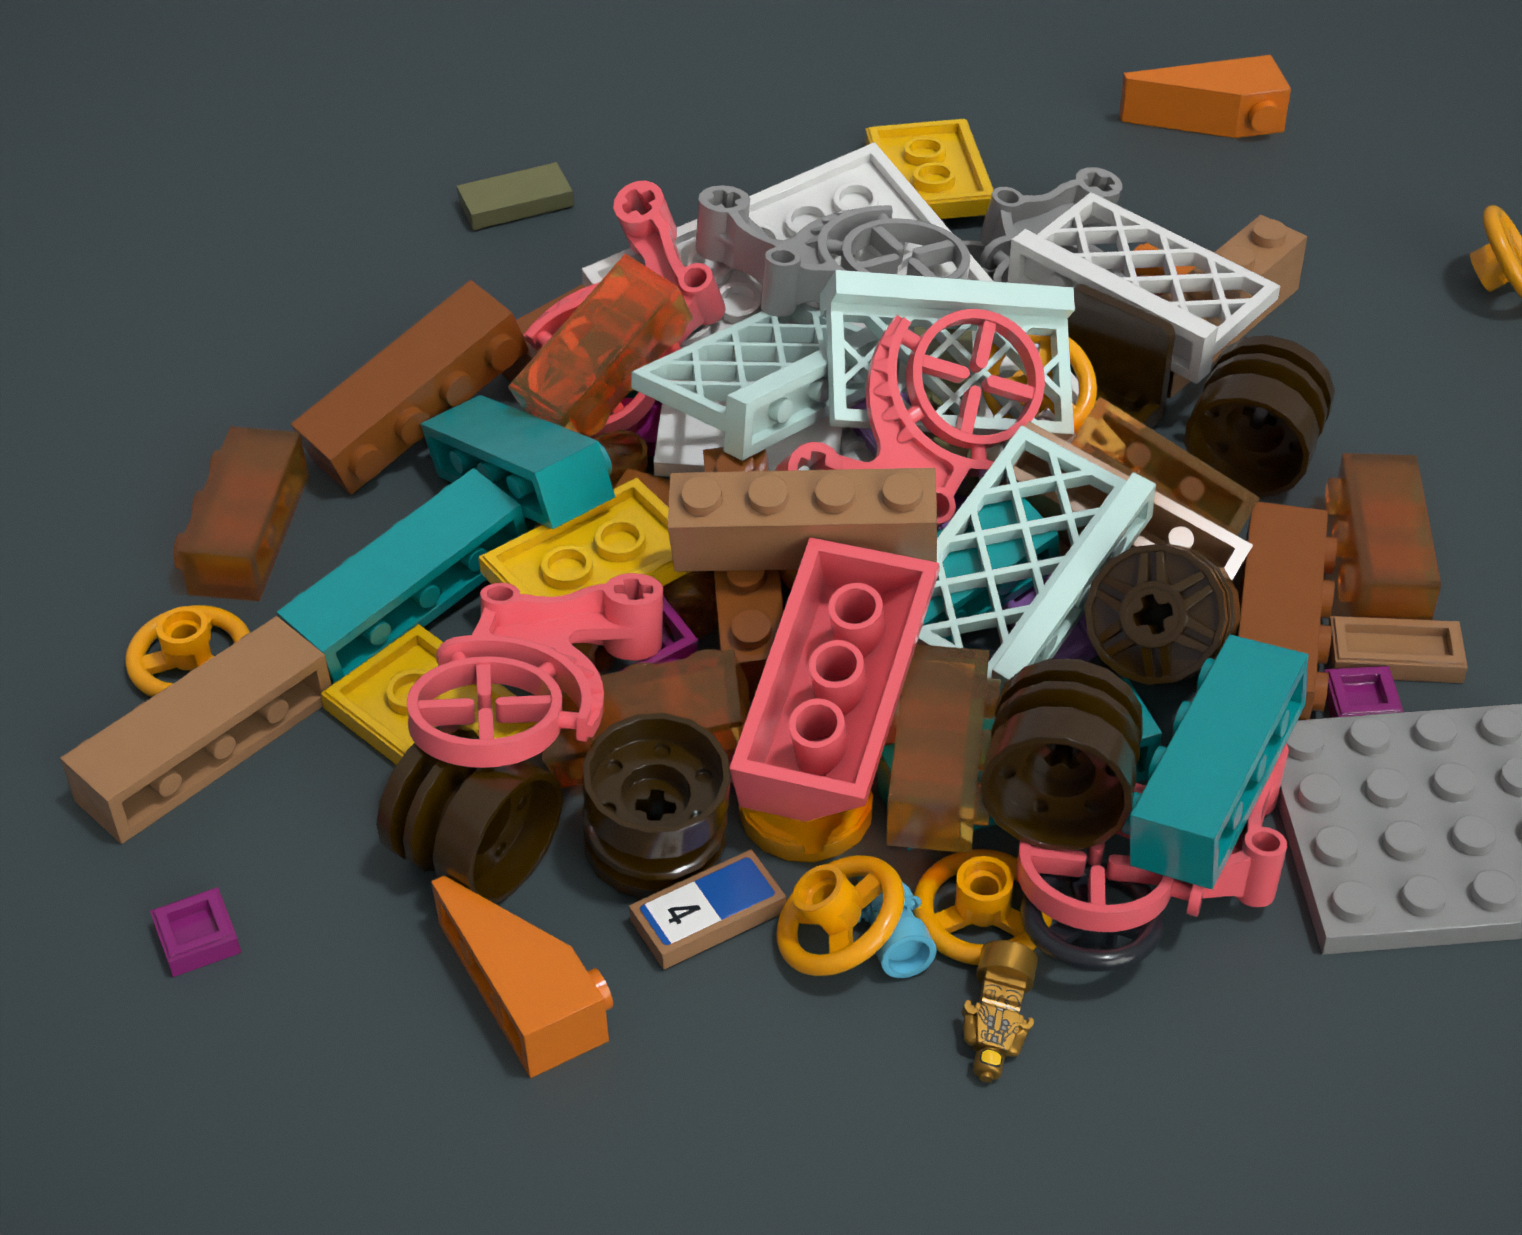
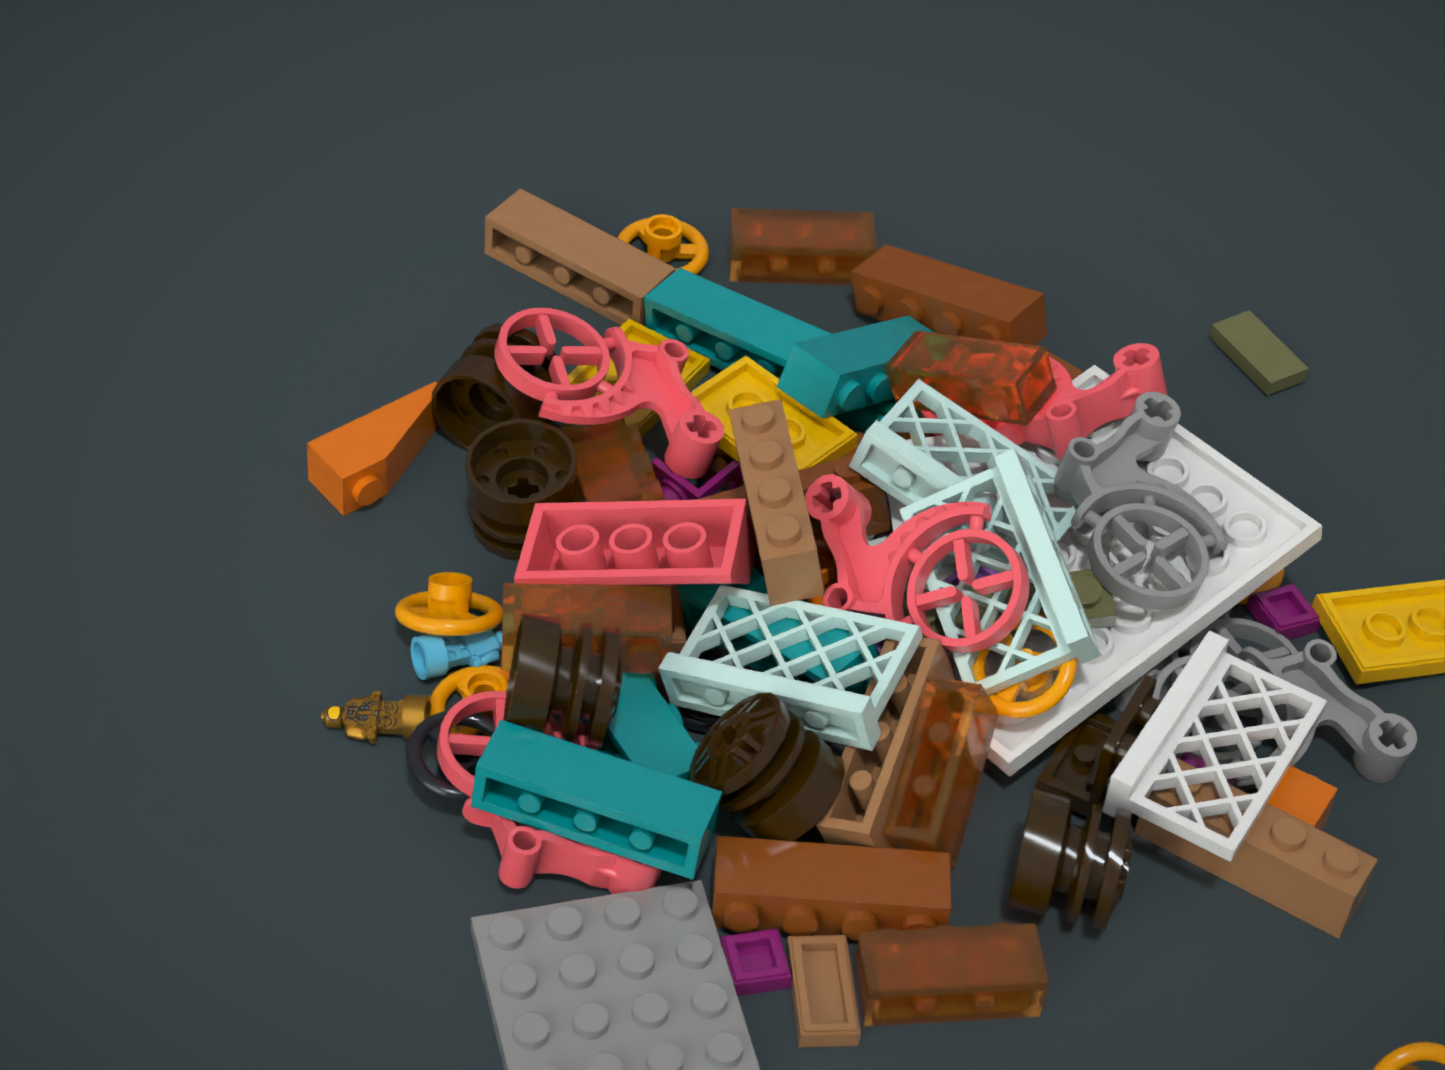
camera: 75 degrees right, 0 degrees up
magenta tile [150,887,242,977] -> none
tile [629,849,786,970] -> none

